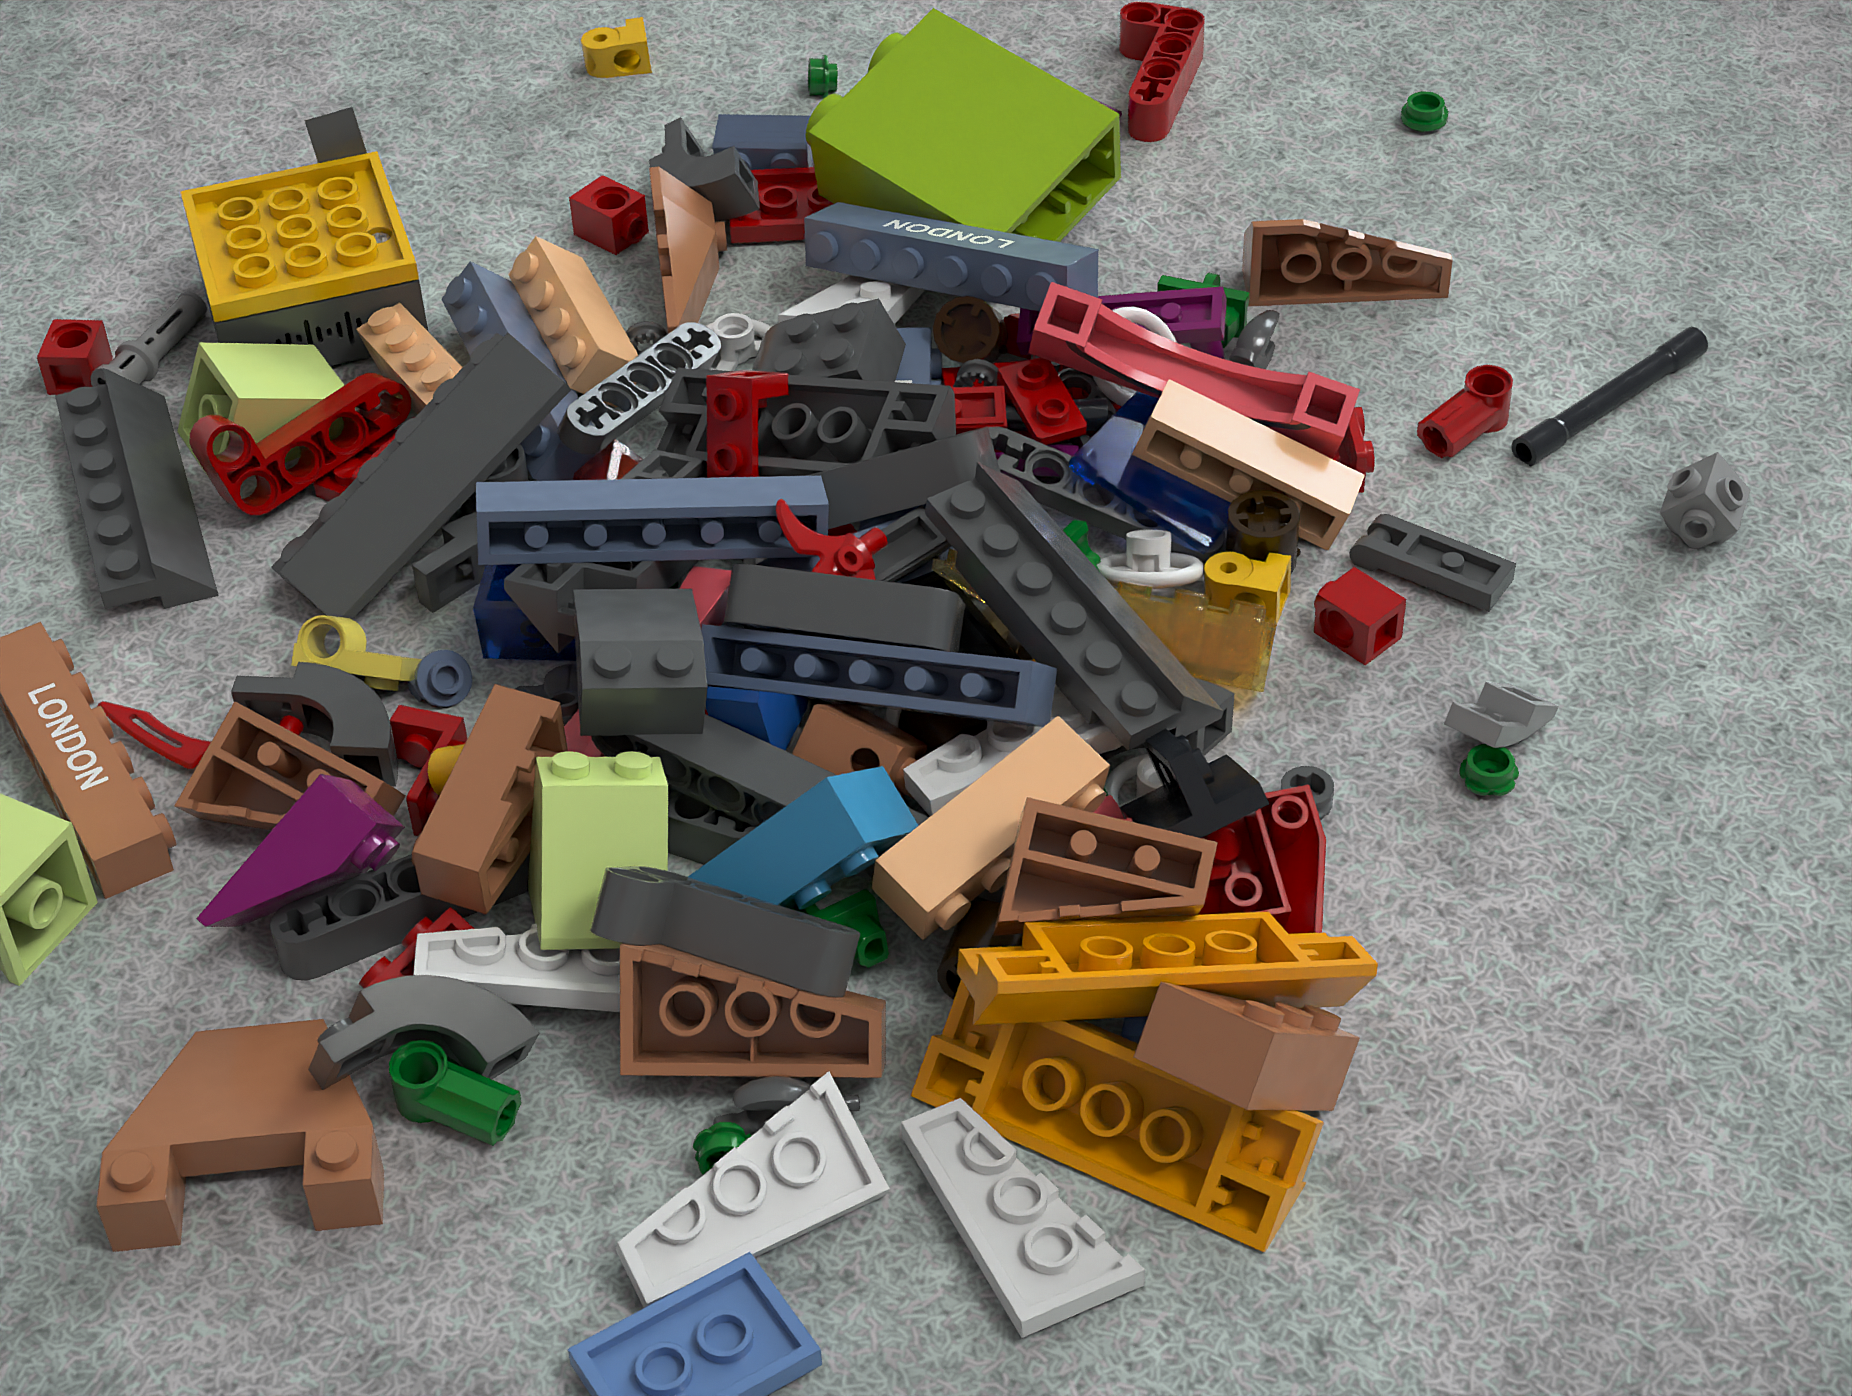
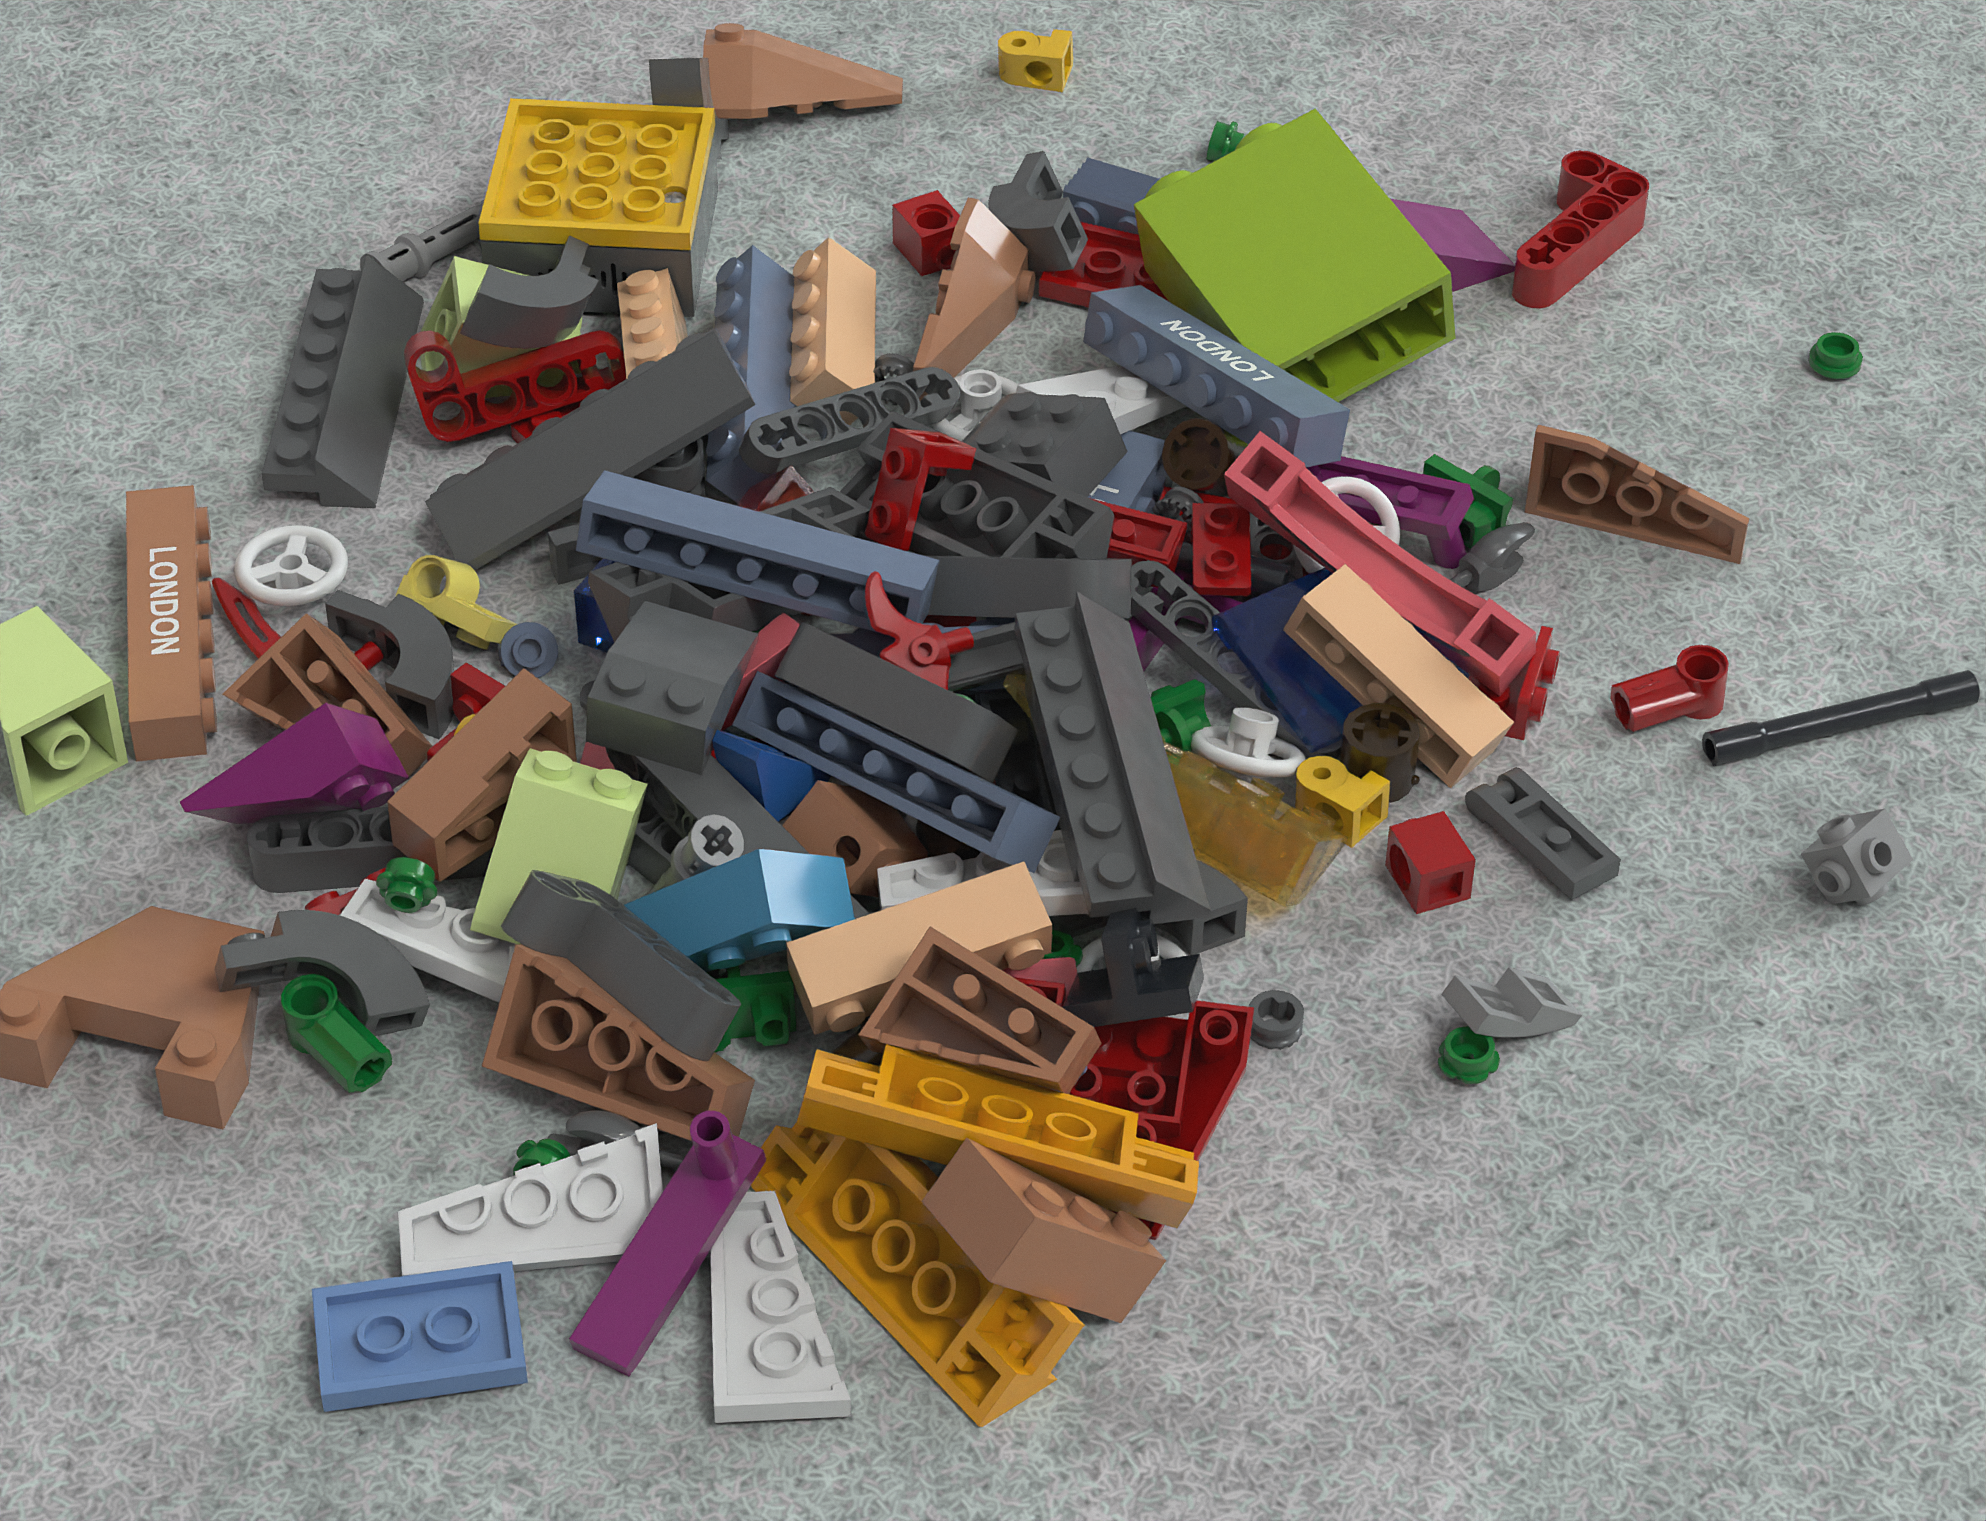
camera: 20 degrees right, 0 degrees up
red brick [37,319,113,395] -> none
none -> white piece [234,525,348,606]
none -> green plate [376,857,437,913]
none -> dark grey arch [460,236,599,349]
none -> magenta piece [569,1111,766,1377]
none -> light grey pin [645,814,744,895]
none -> nougat wedge [703,23,903,119]

